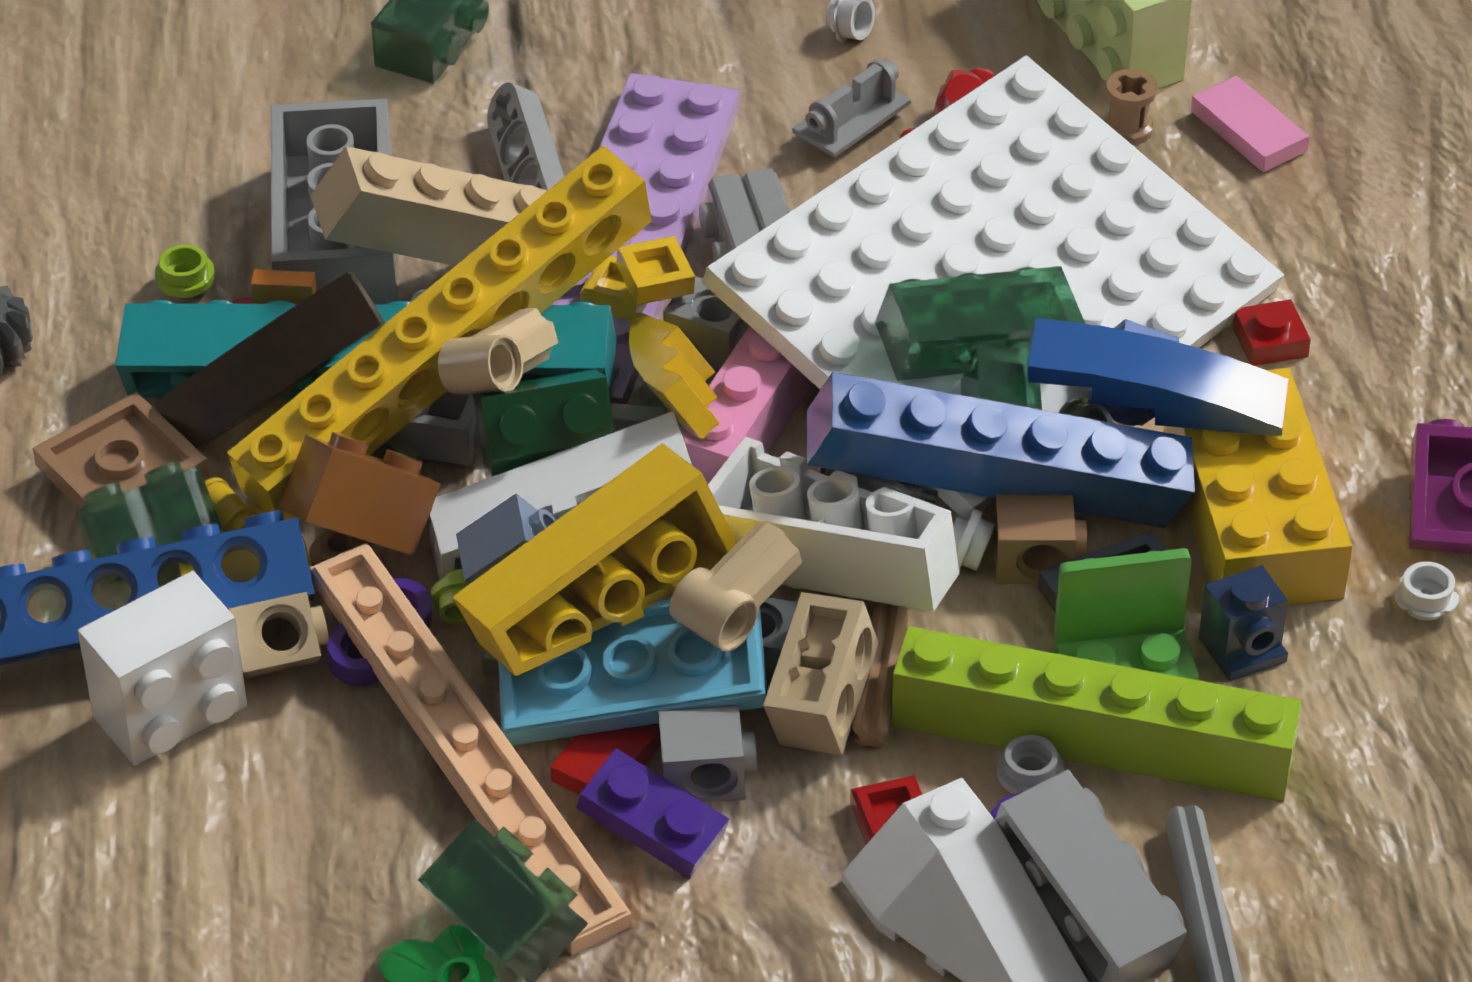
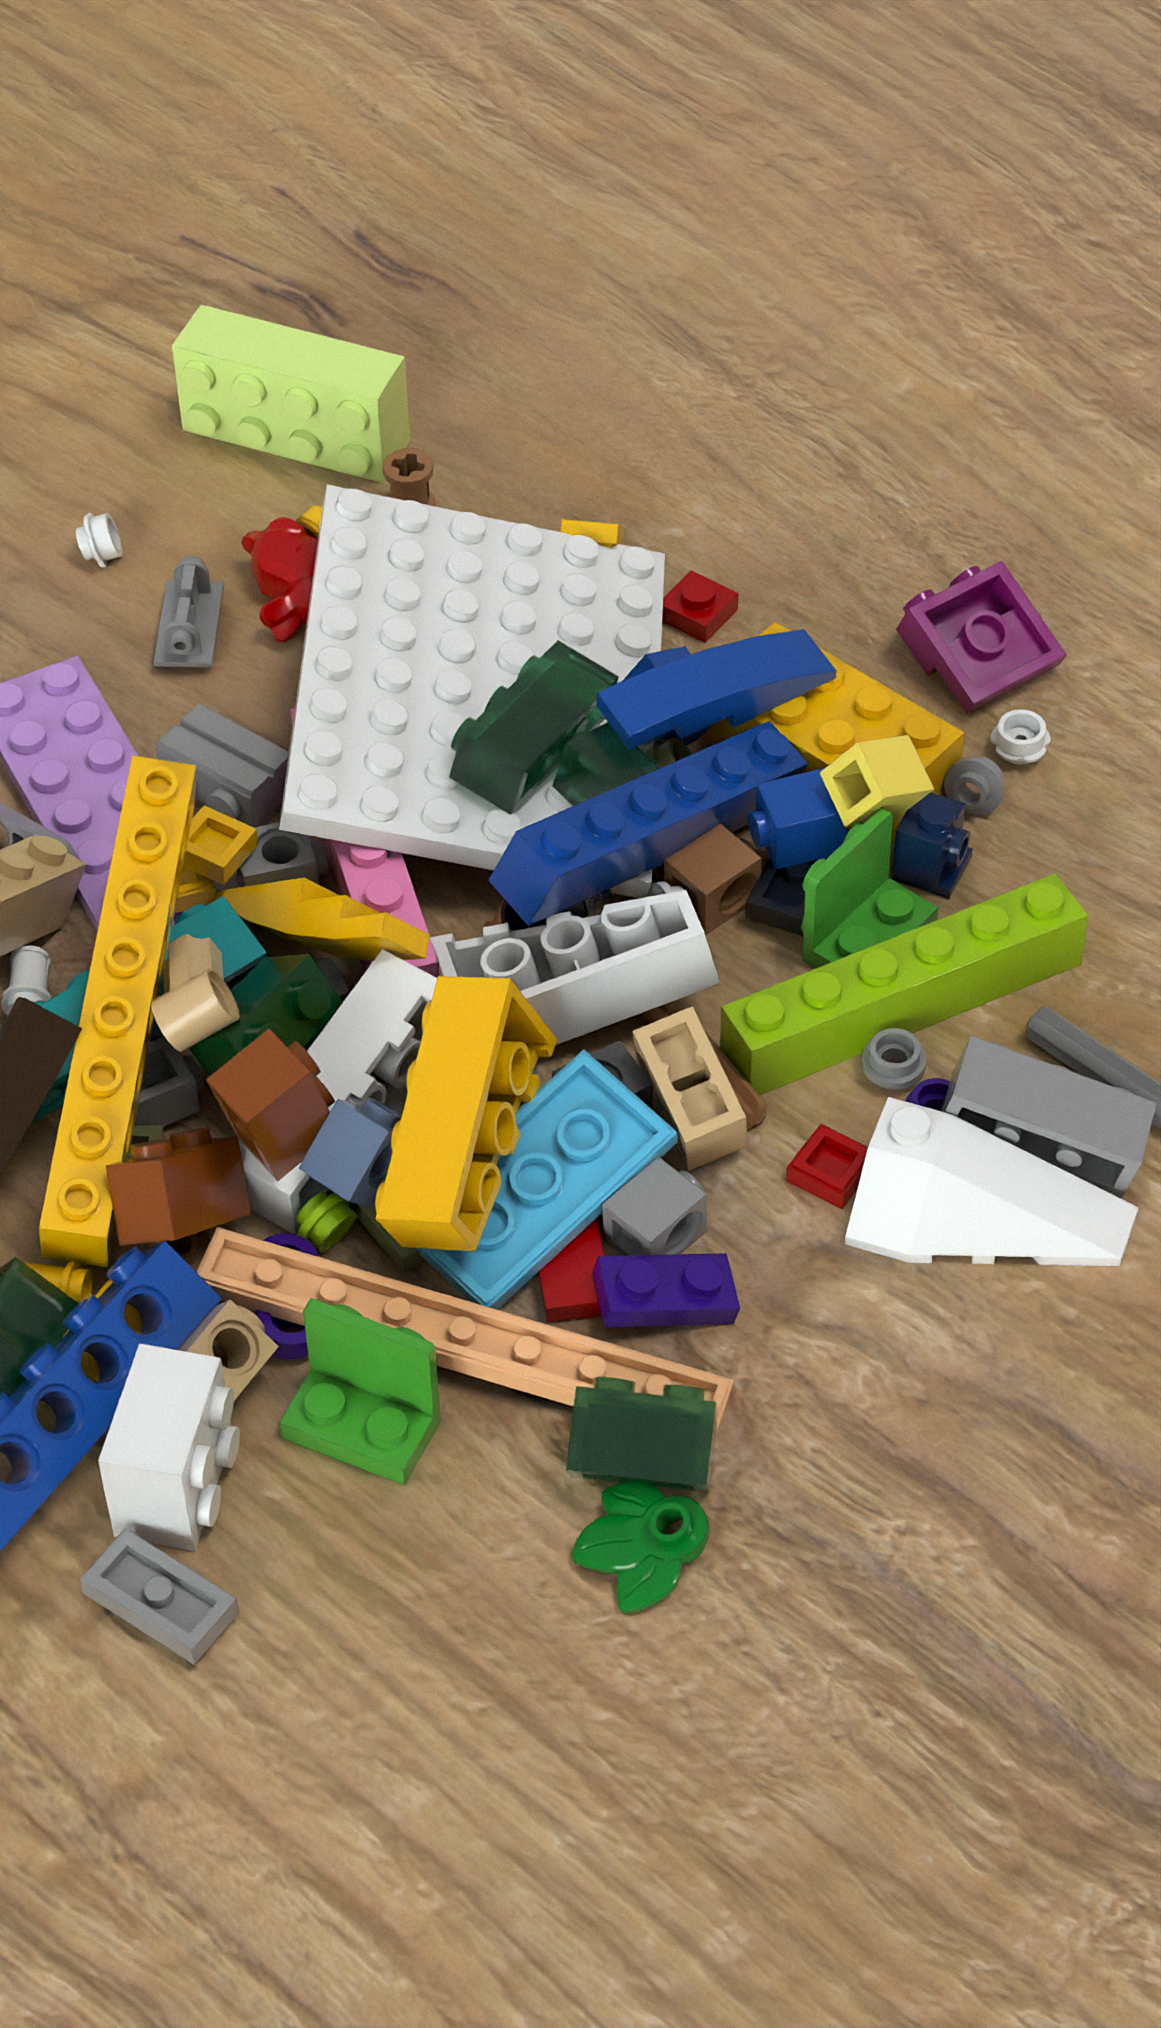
camera: 40 degrees left, 5 degrees up
tan piece [669,521,802,652] -> none
bright pink tile [1191,75,1309,173] -> none
none -> light grey plate [80,1528,239,1665]
none -> dark orange brick [206,1029,335,1182]
none -> bright green bracket [279,1298,441,1485]
none -> yellow tile [560,519,624,547]
none -> blue brick [748,768,847,870]
none -> light yellow brick [819,735,935,827]
none -> light grey plate [944,756,1005,816]

